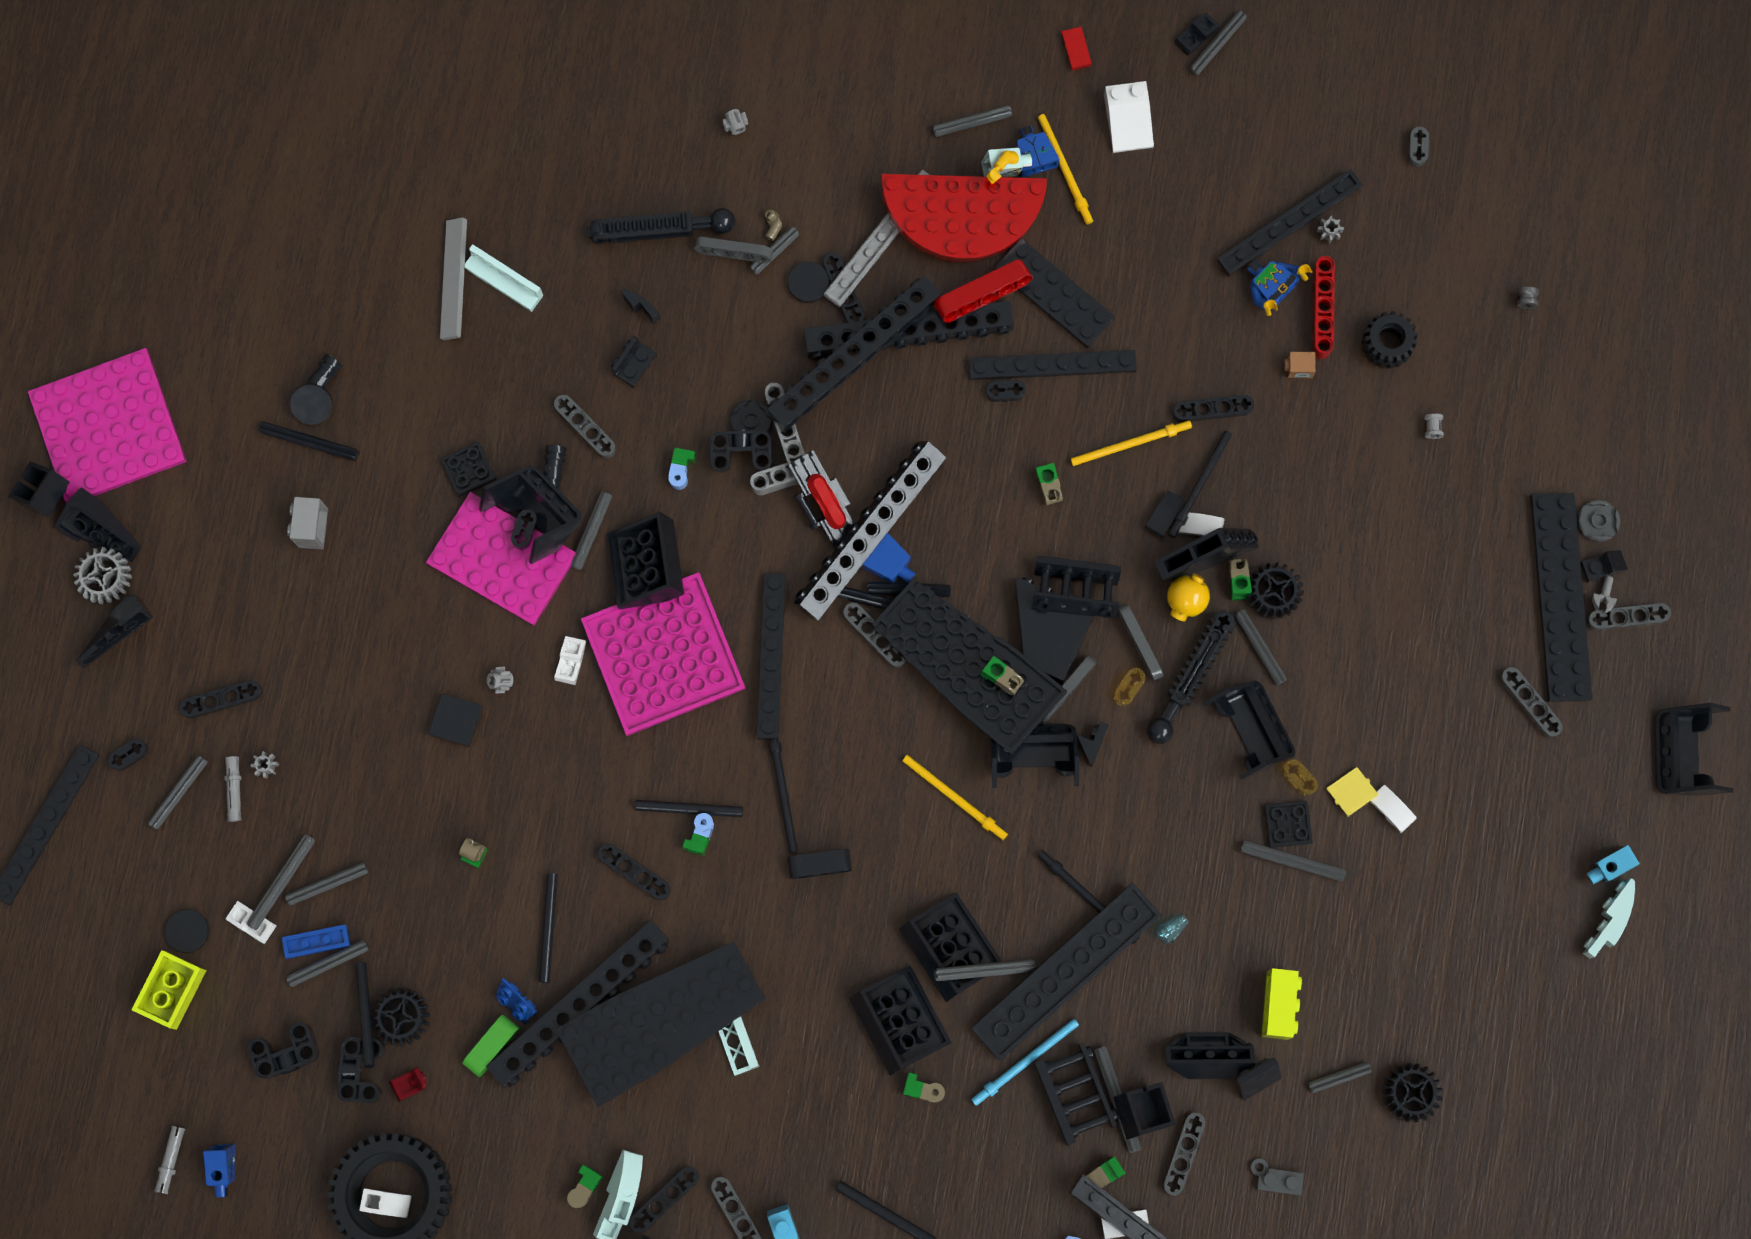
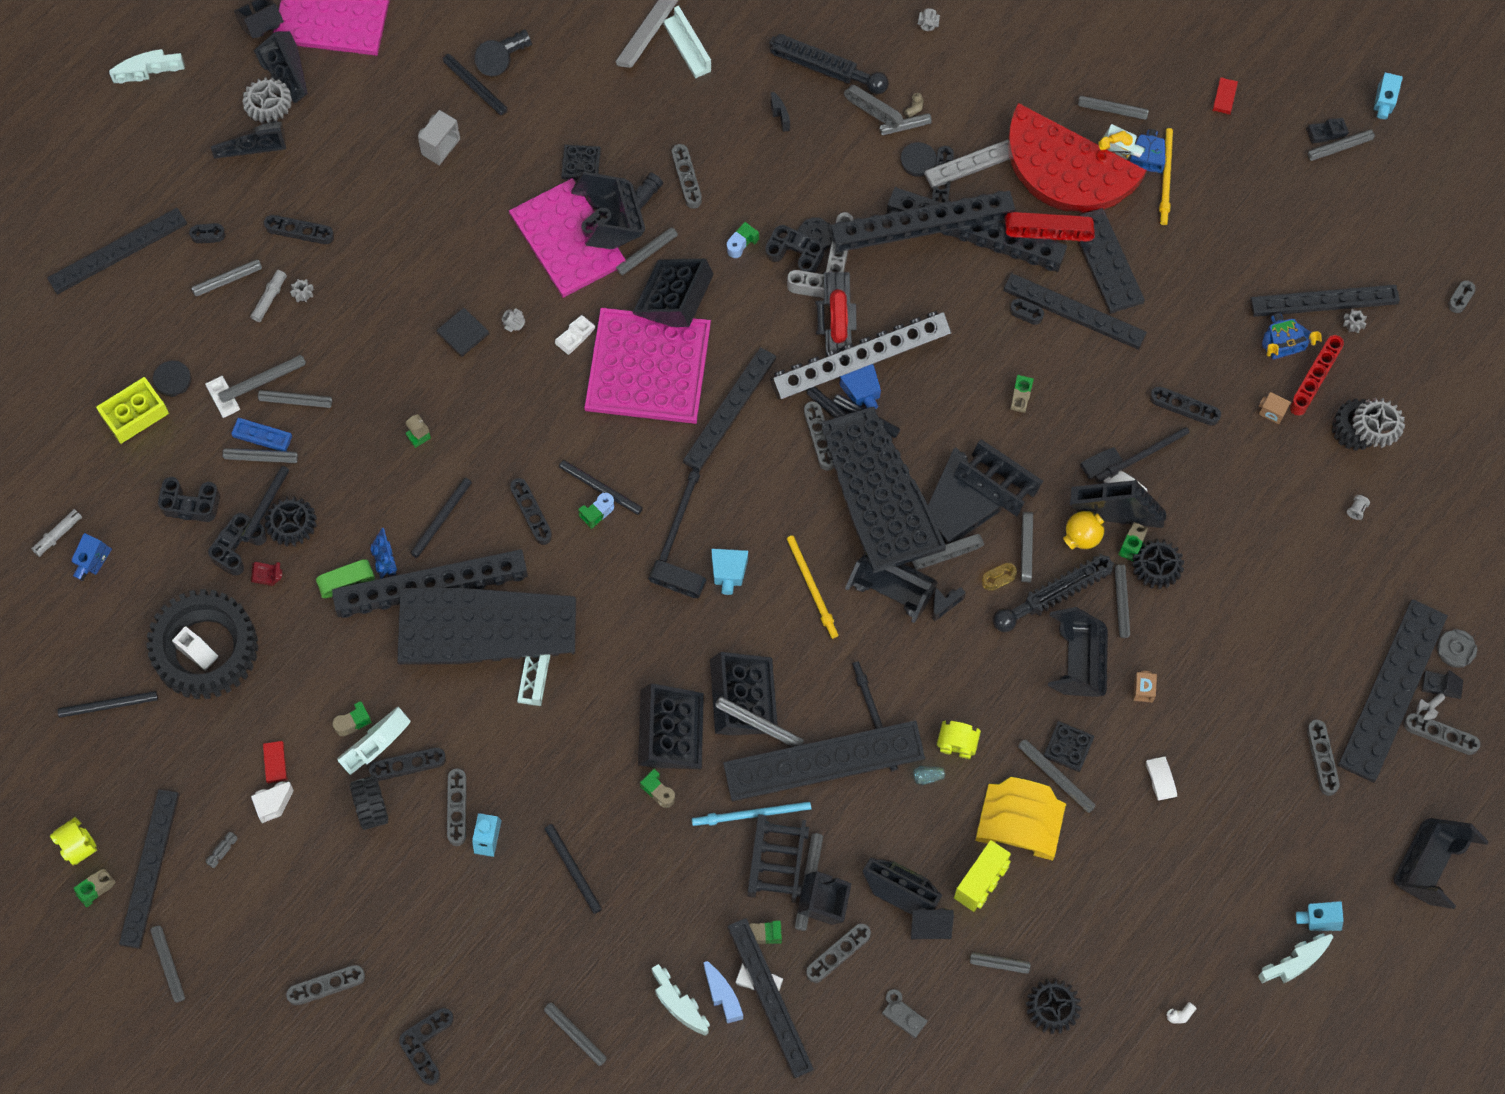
camera: 25 degrees right, 10 degrees down
black bracket [611,336,657,388] -> none
leg [980,656,1024,695] -> none
yellow bar [1070,420,1192,466] -> none
white slope [1104,81,1154,153] -> none
clear yellow beam [1283,759,1318,796] -> none
light yellow piece [1326,767,1378,816] -> none
flat silver wheel [1517,287,1539,309] -> none
none -> medium azure torso [712,549,748,595]
none -> neon yellow brick [937,721,981,759]
none -> yellow slope [975,777,1066,860]
none -> medium nougat brick [1133,671,1157,703]
none -> white arm [1167,1002,1196,1024]
none -> light grey gear [1352,397,1405,448]

